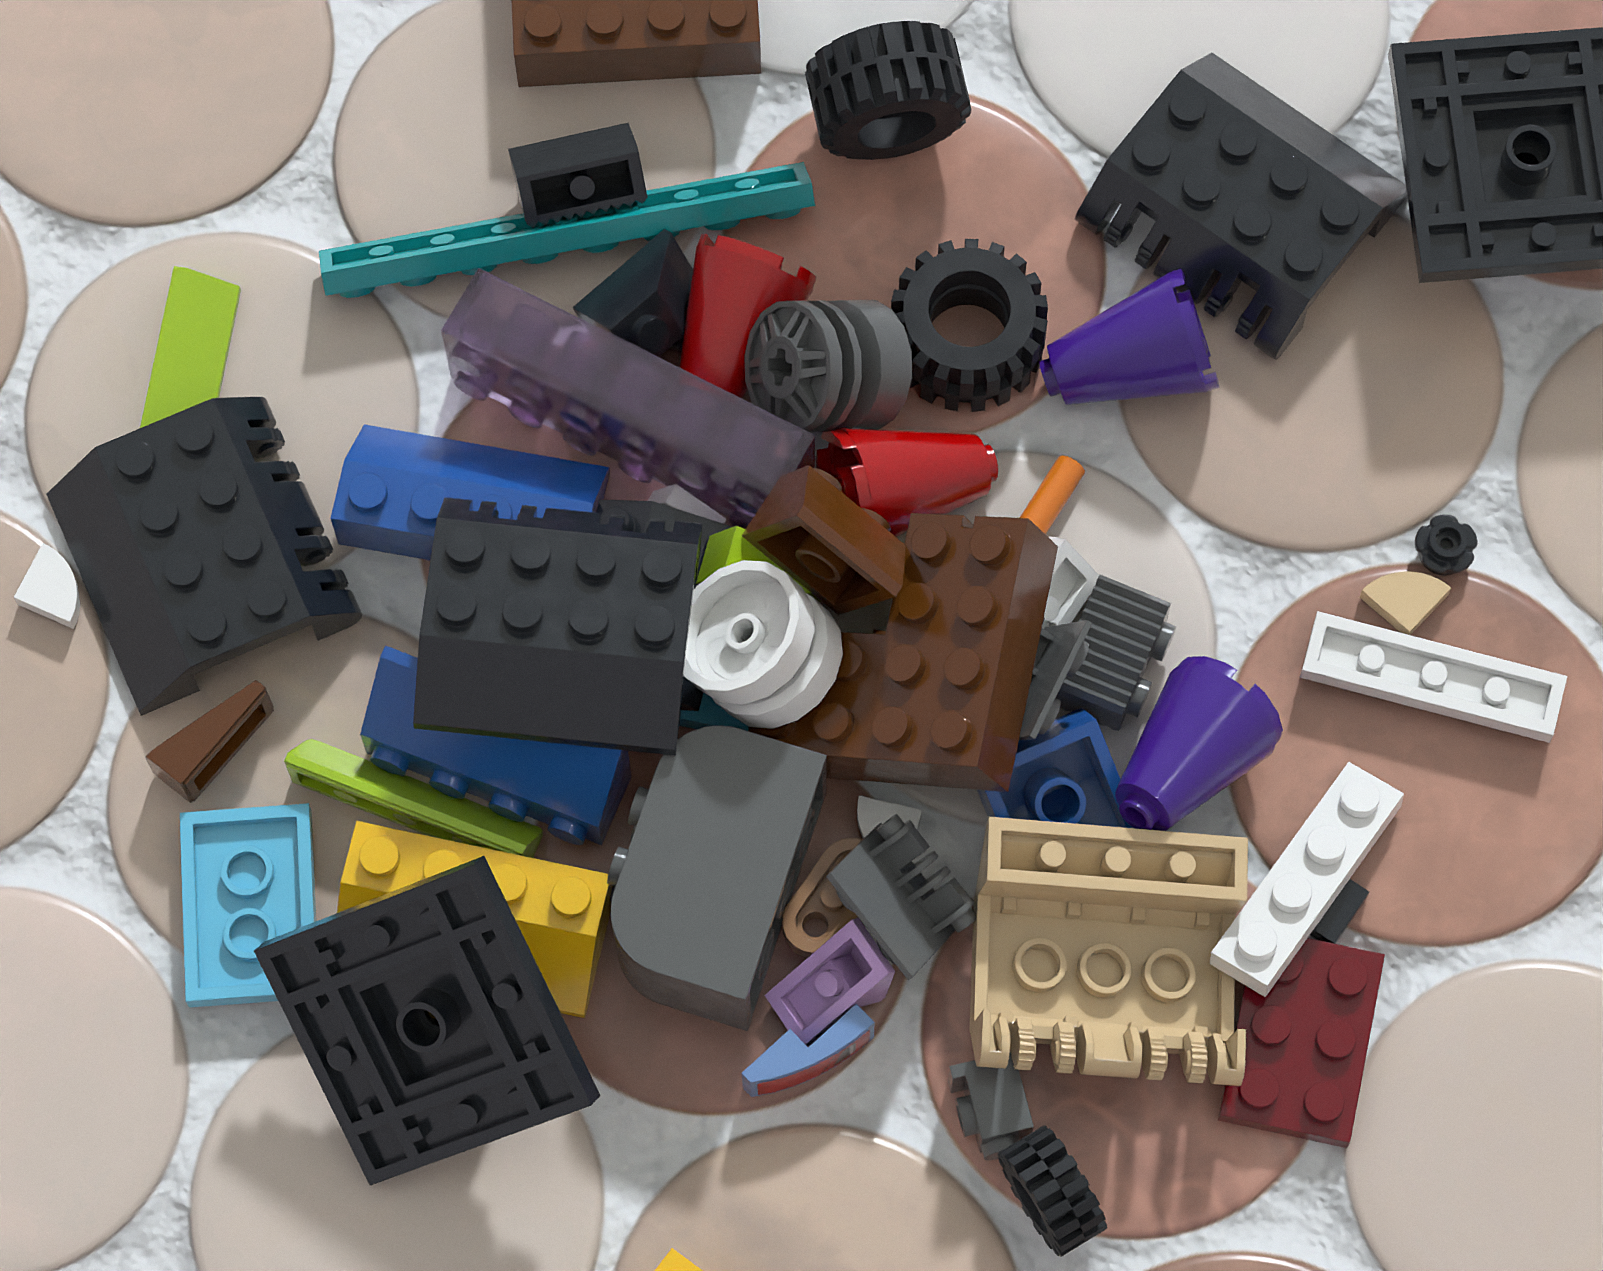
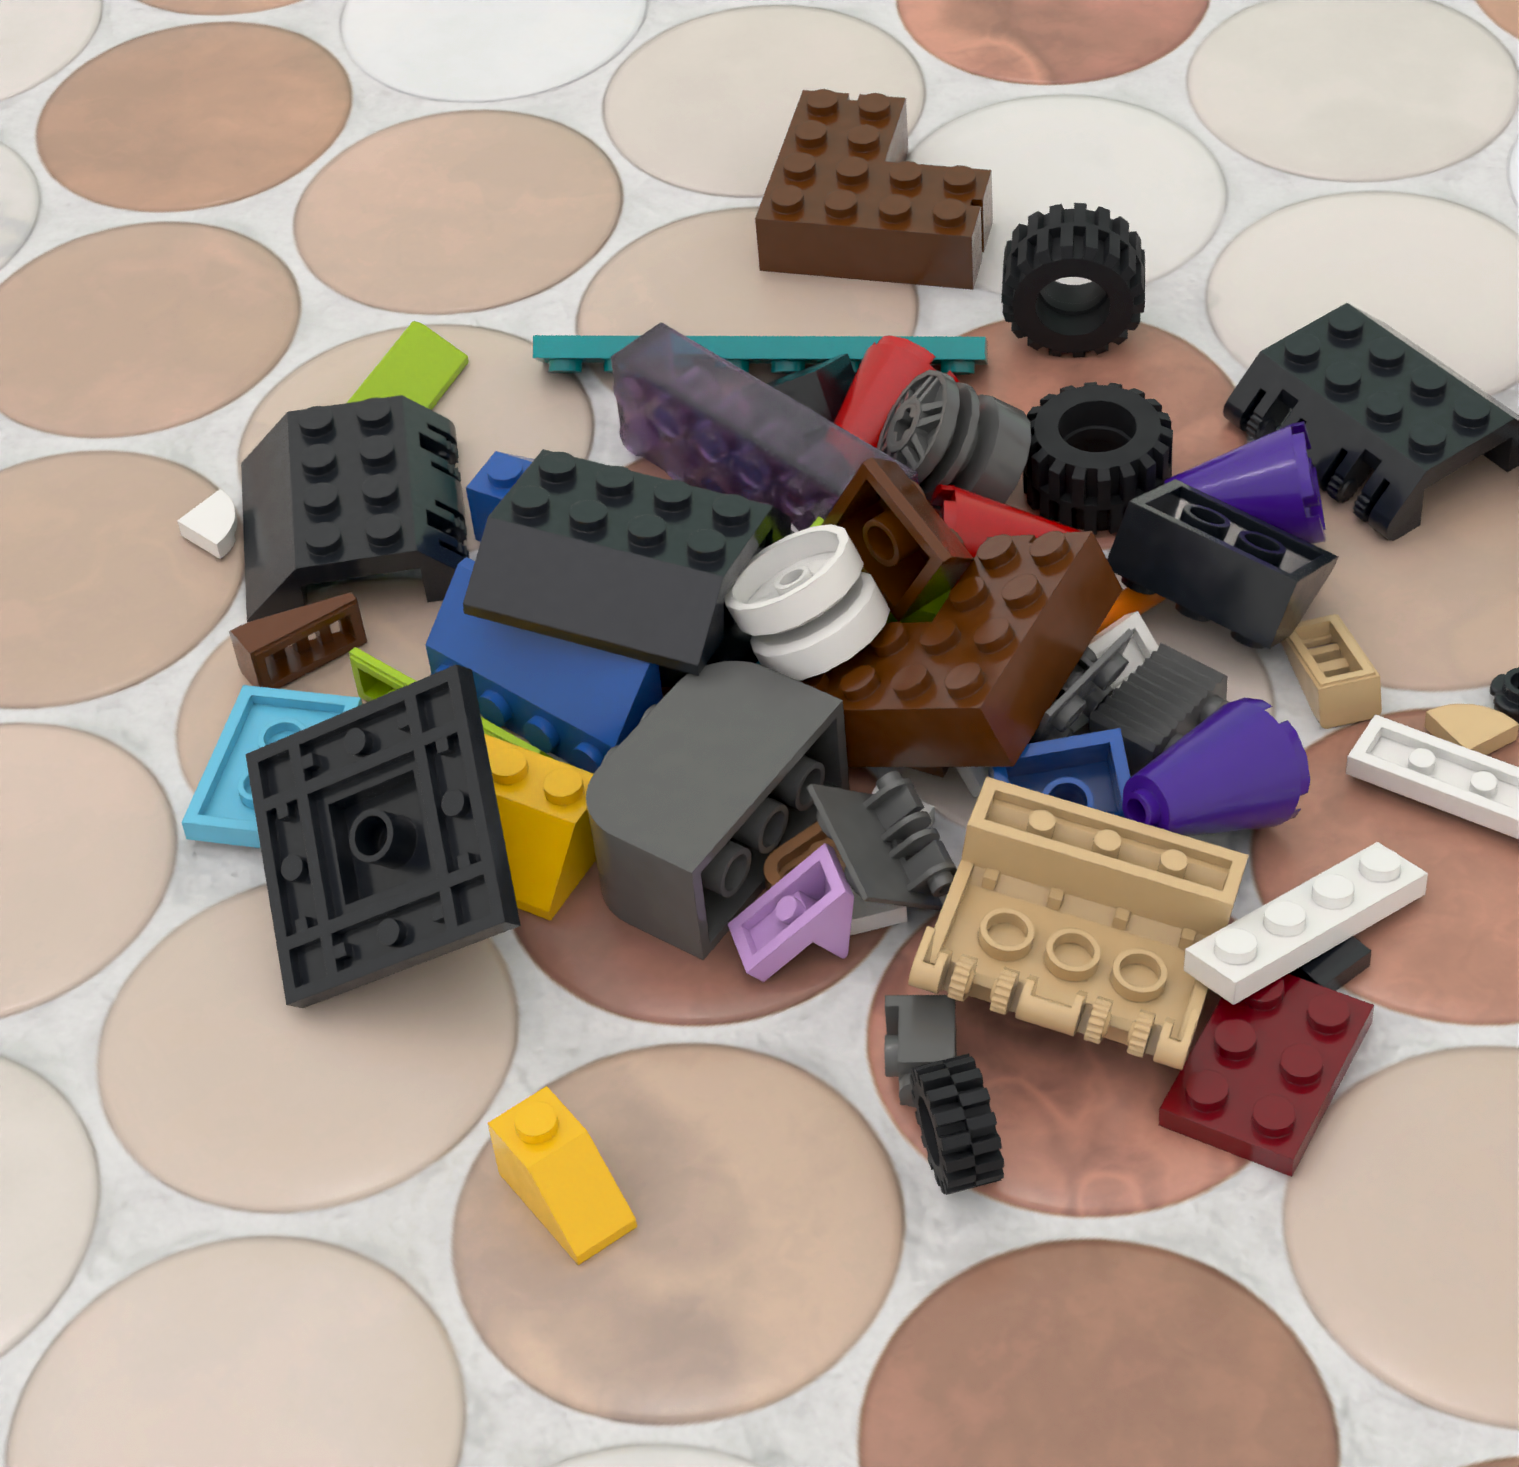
camera: 20 degrees right, 25 degrees down
black brick [508,122,648,228] -> none
medium blue slope [741,1004,875,1097] -> none
none -> black slope [1107,479,1339,649]
none -> tan slope [1281,614,1382,729]

